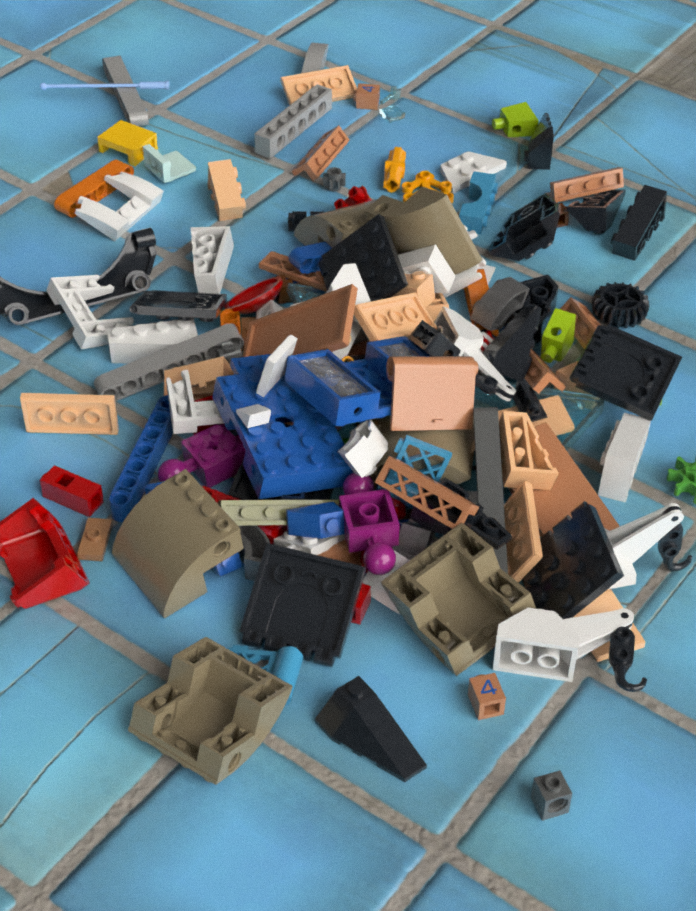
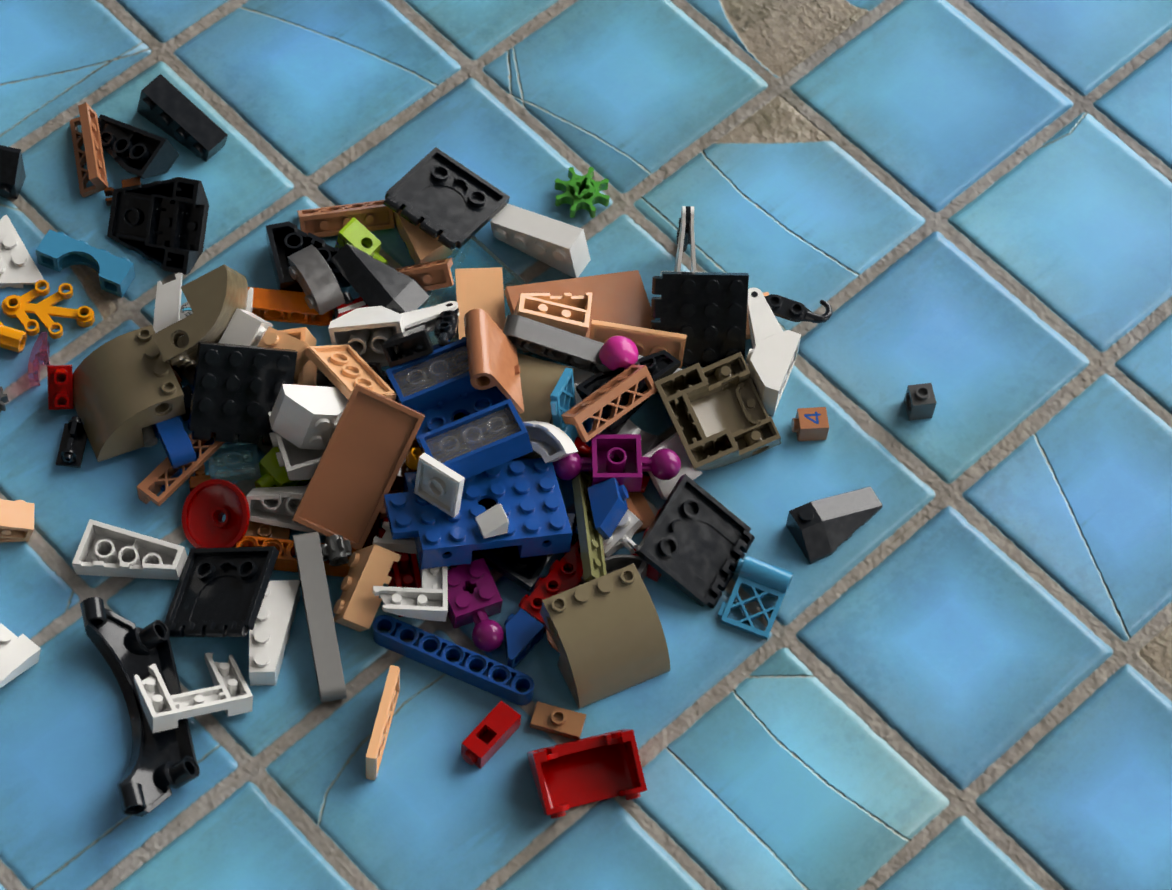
camera: 85 degrees left, 15 degrees up
dark tan slope [128,637,293,785] -> none
black hinge [512,379,548,422] -> none
black gear [591,281,650,329] -> none
none -> clear pink slope [28,331,50,386]
none -> dark pink hair [599,336,639,371]

